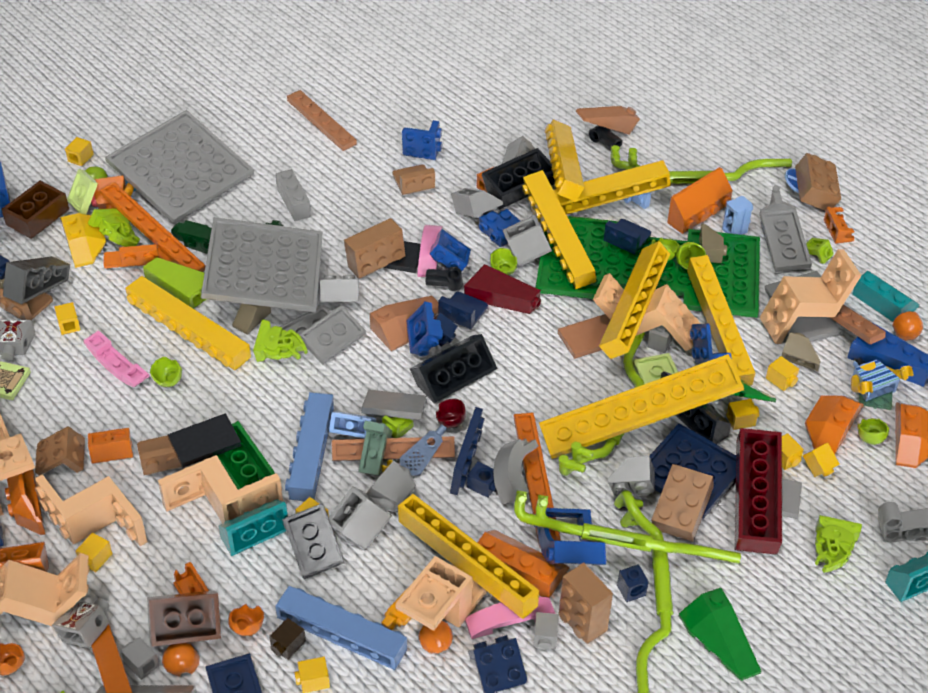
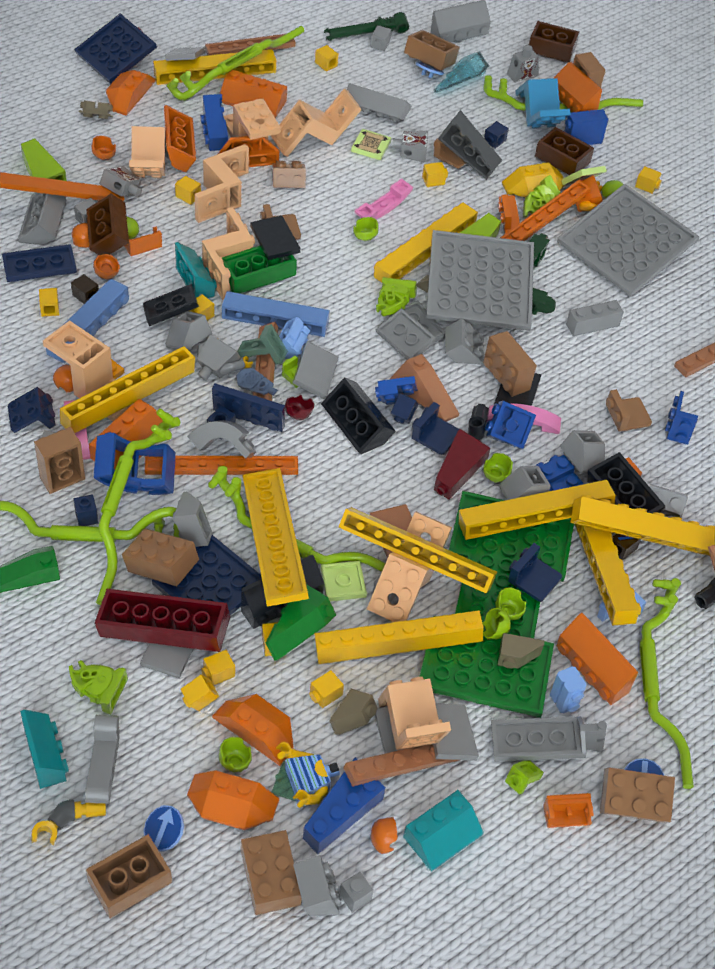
camera: 90 degrees right, 5 degrees up
orange hinge [88,428,133,463] -> none
blue bracket [690,323,732,363] -> none

